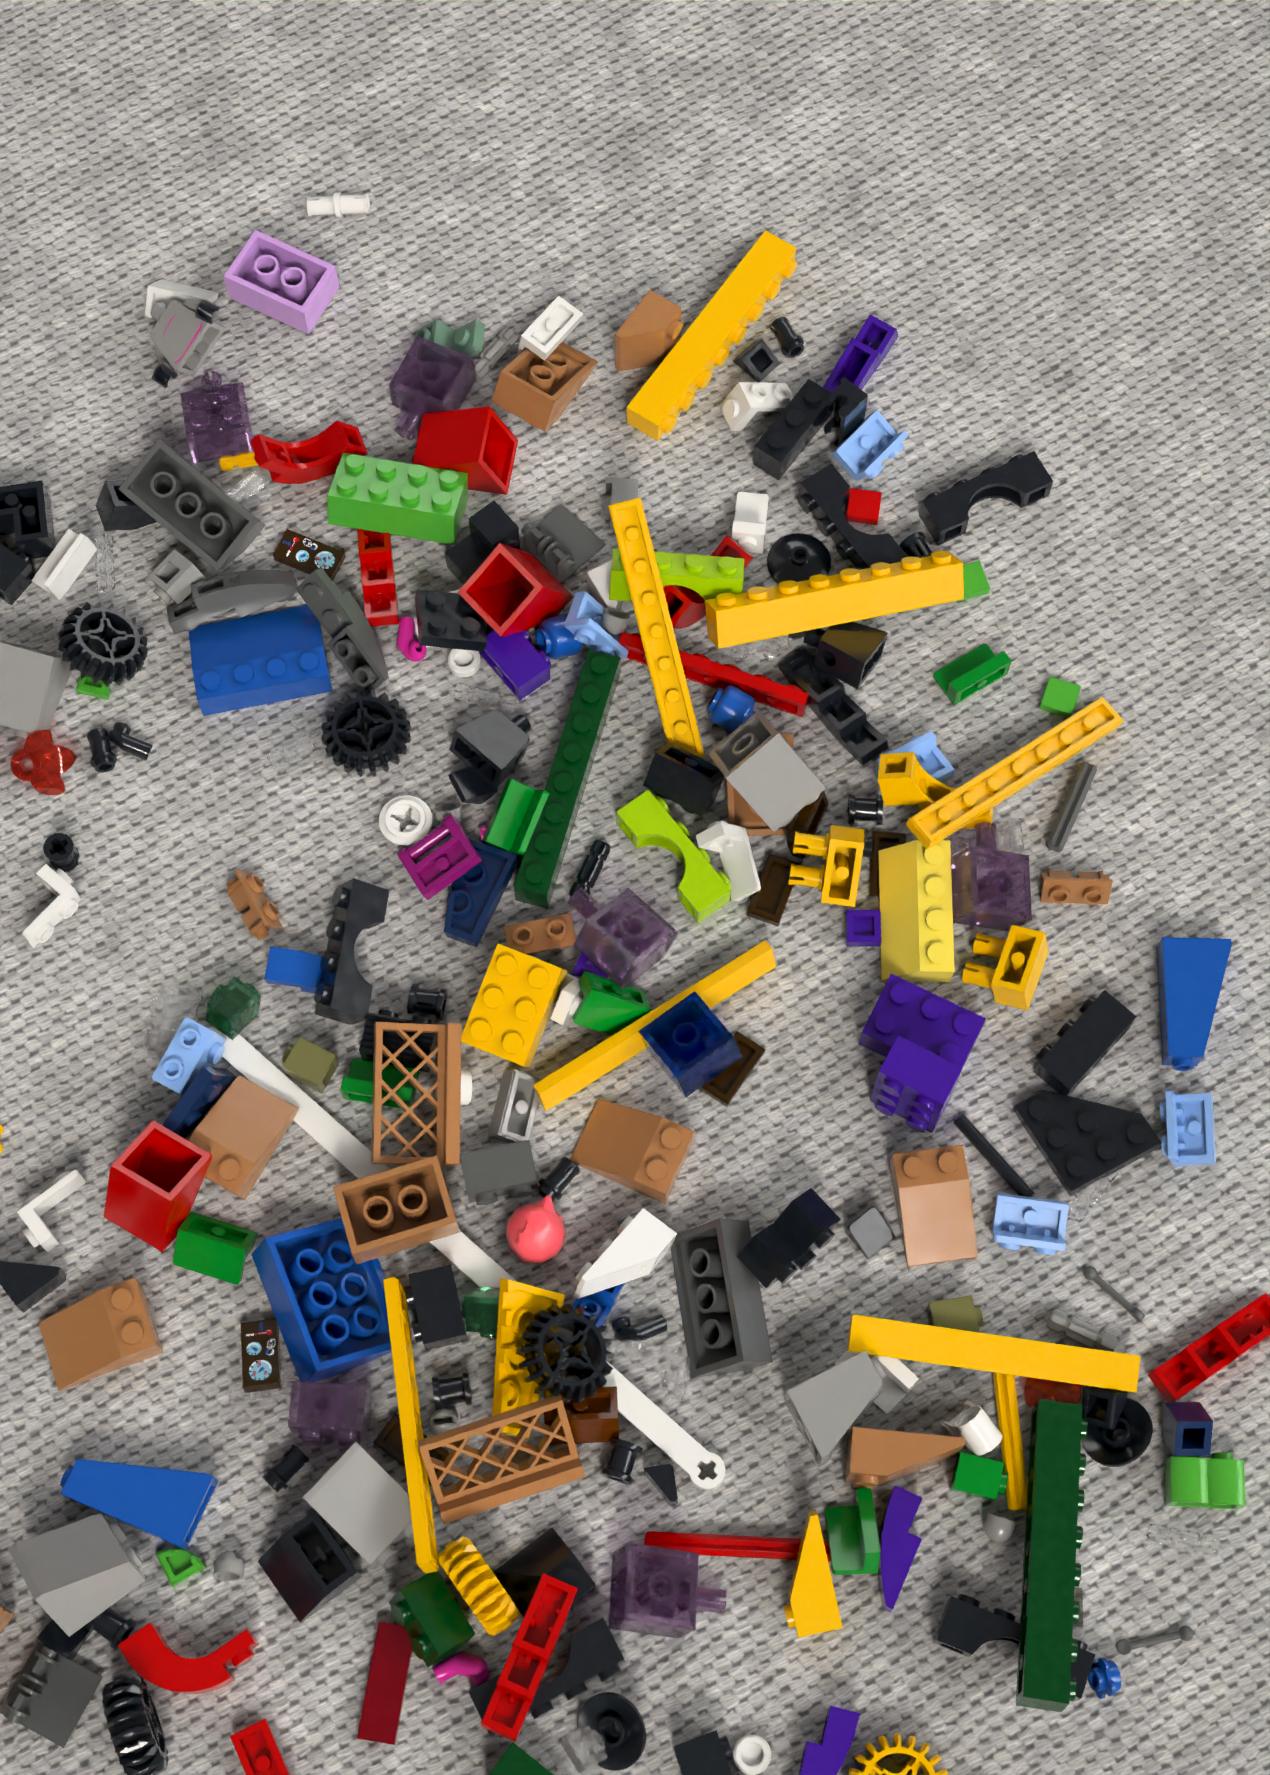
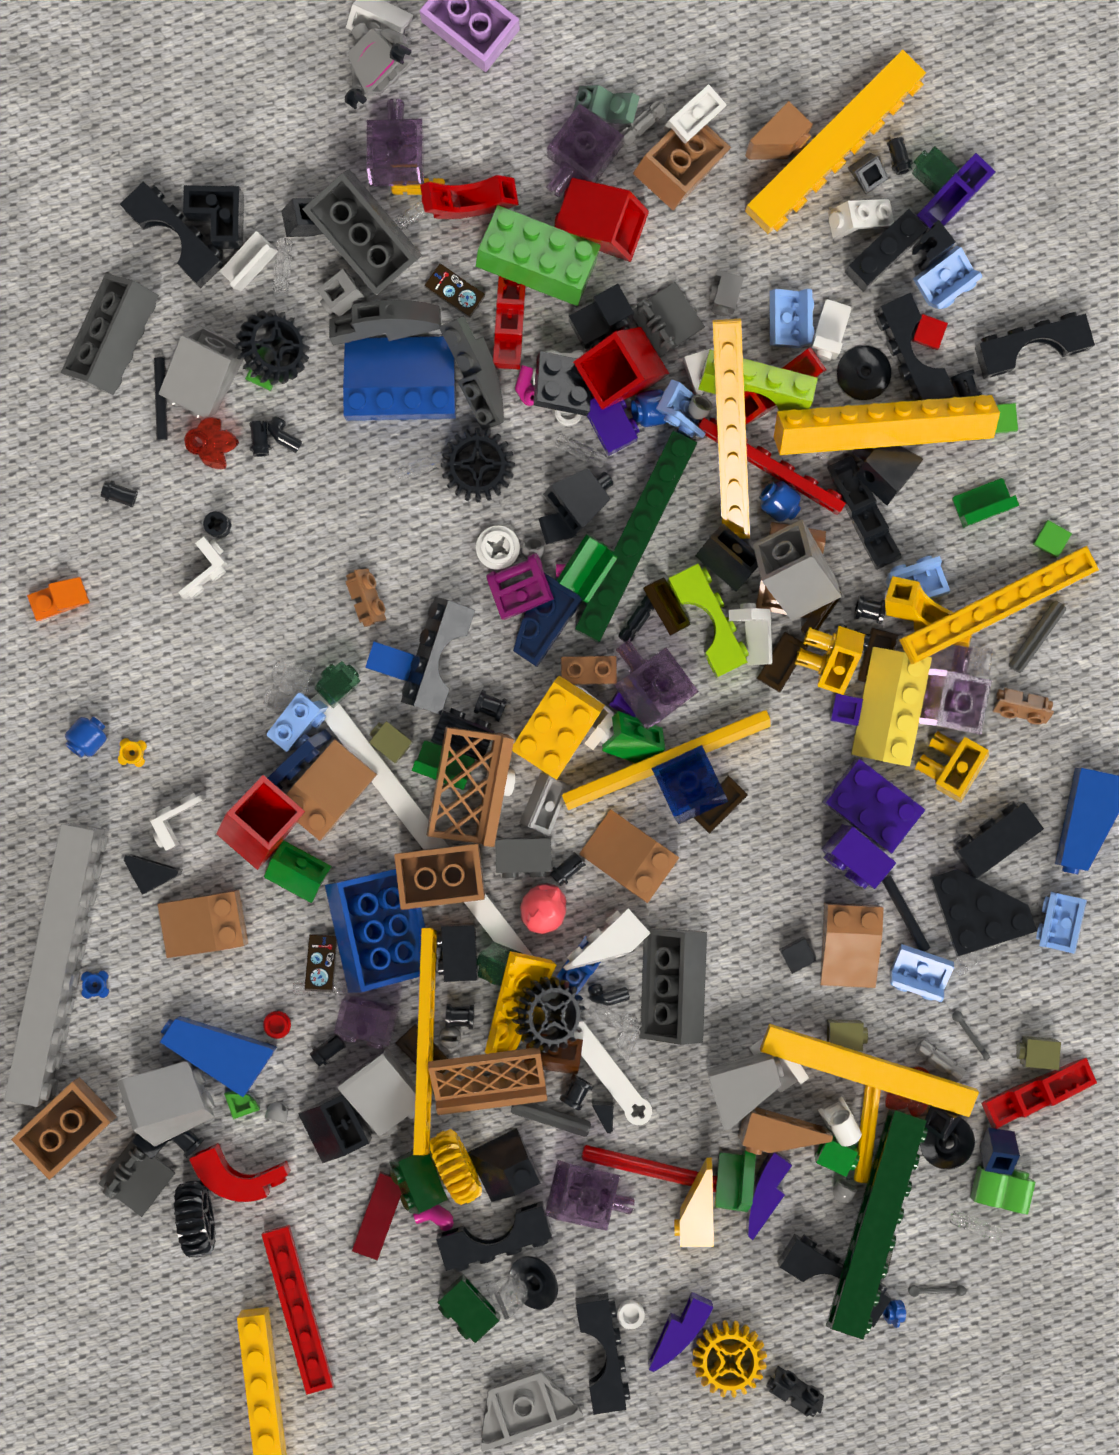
camera: 10 degrees right, 20 degrees up
red slope [480,1573,578,1742] -> none
black brick [737,1188,841,1288] -> none
none -> red plate [263,1011,291,1039]
none -> dark grey axle [511,1103,591,1137]
none -> dark brown tile [643,577,691,636]
none -> light blue bracket [769,288,814,348]
none -> clear green brick [912,146,959,195]
none -> olive brick [1016,1036,1061,1070]

